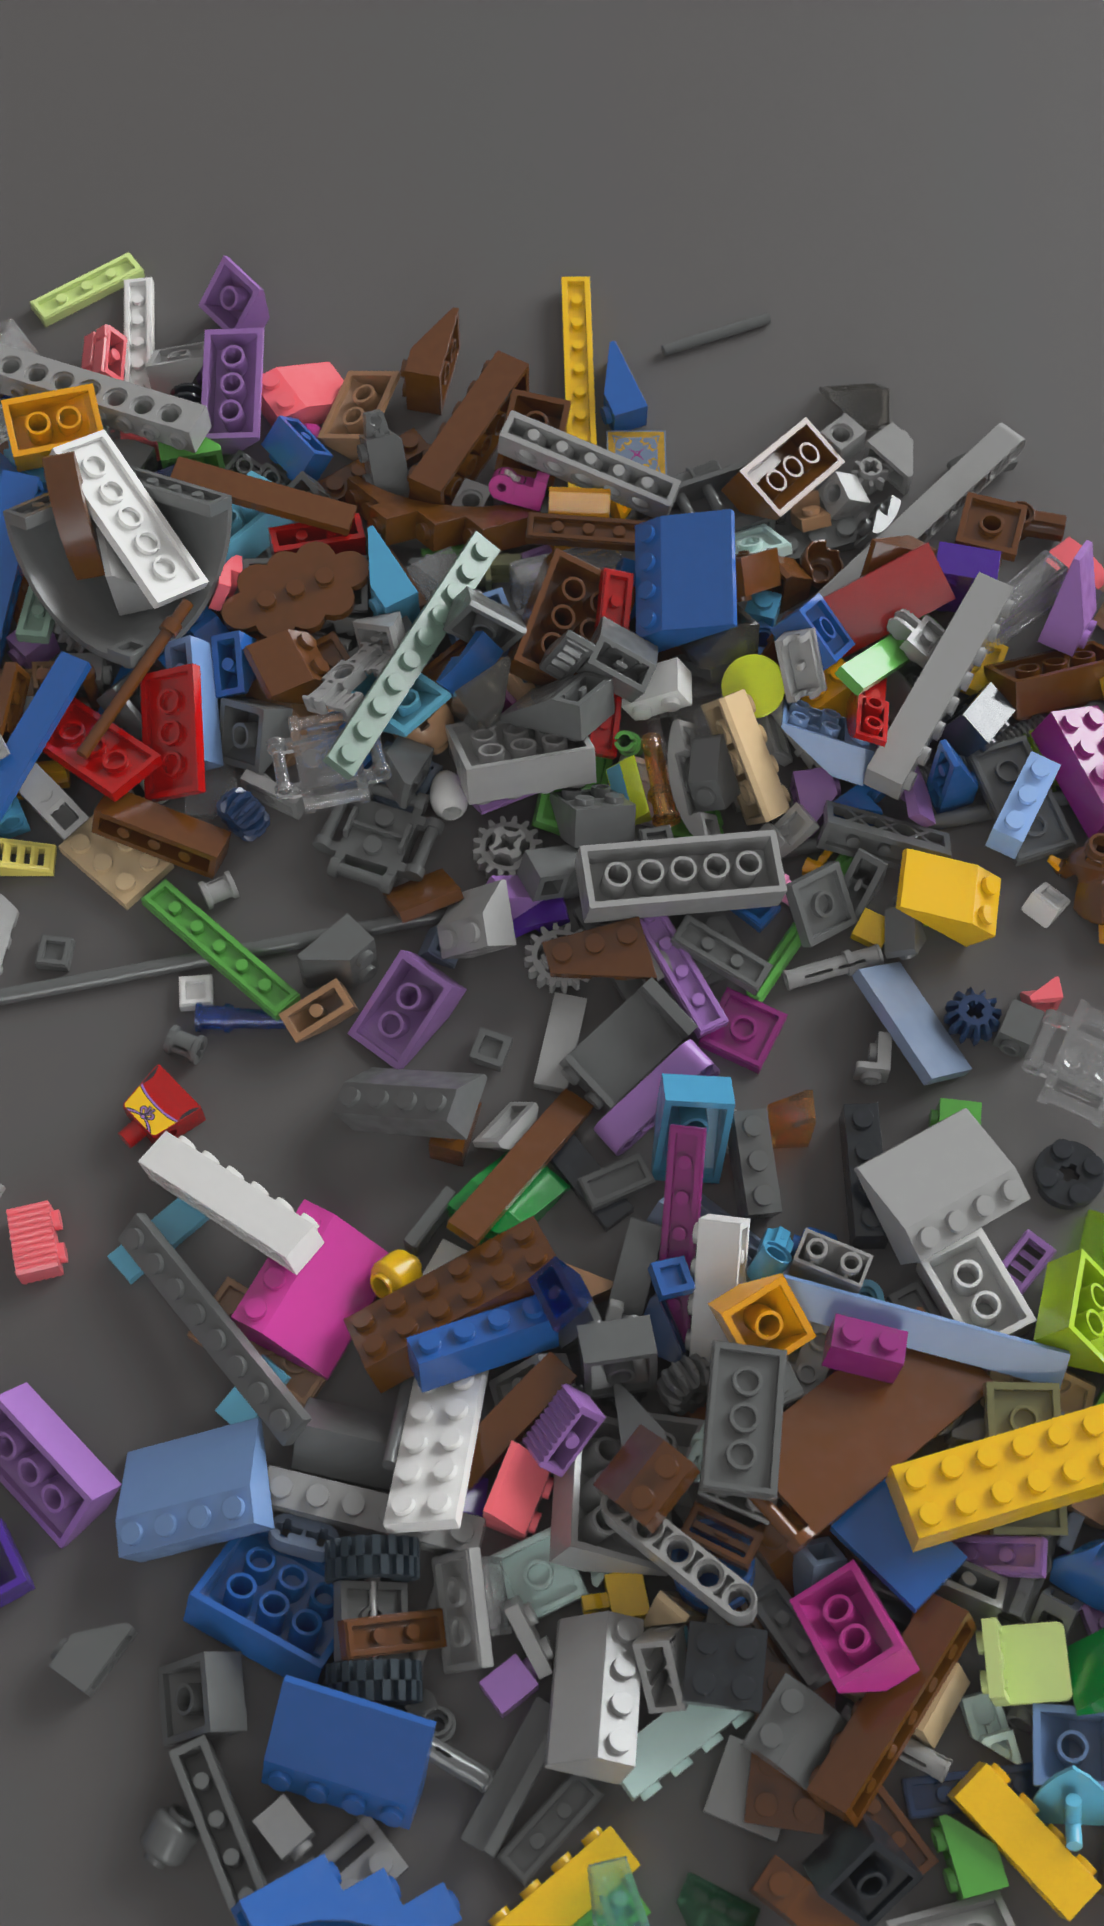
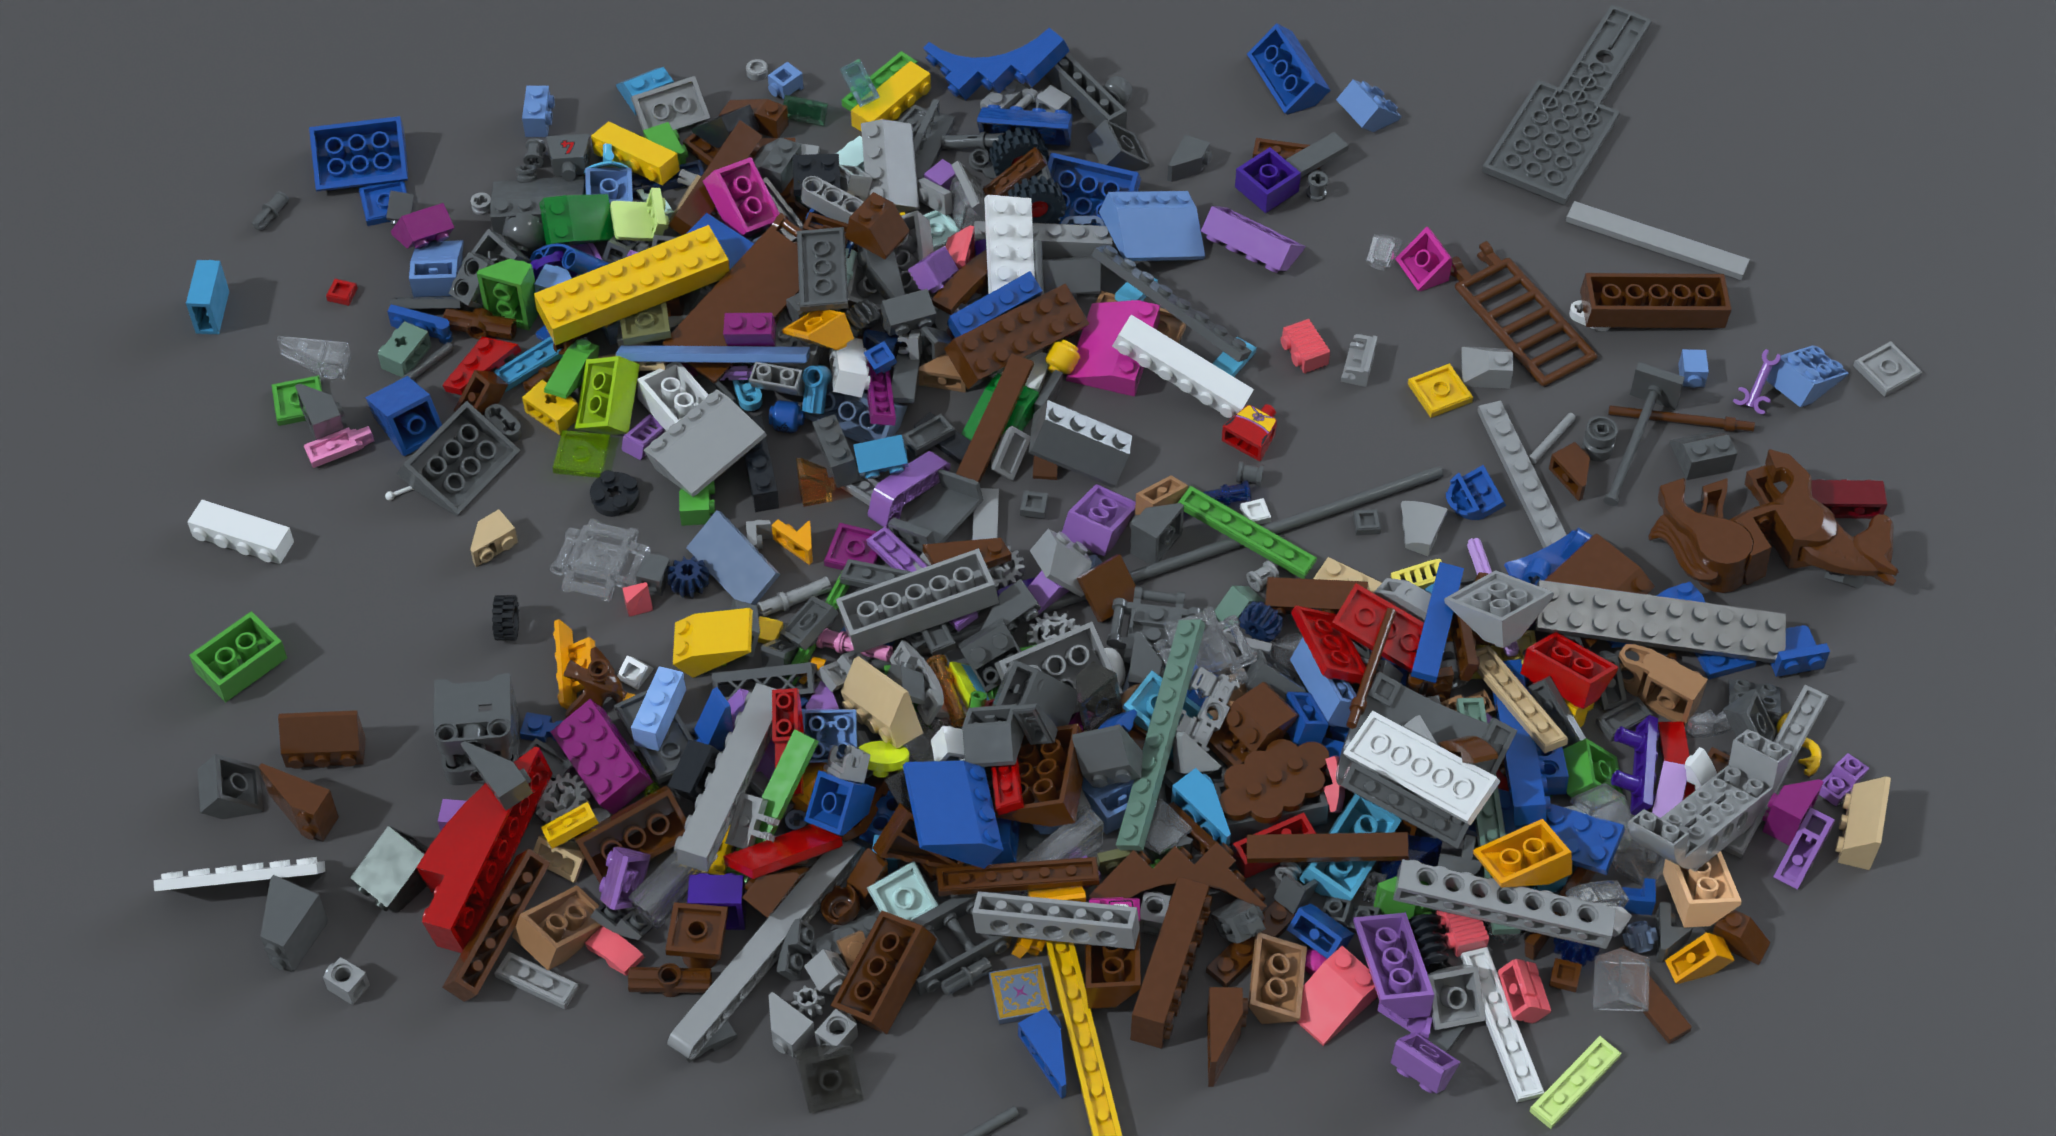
camera: 170 degrees right, 10 degrees down
clear blue slope [528,1256,593,1333] -> none
none -> light orange slope [771,519,813,565]
none -> sand green slope [1213,585,1265,631]

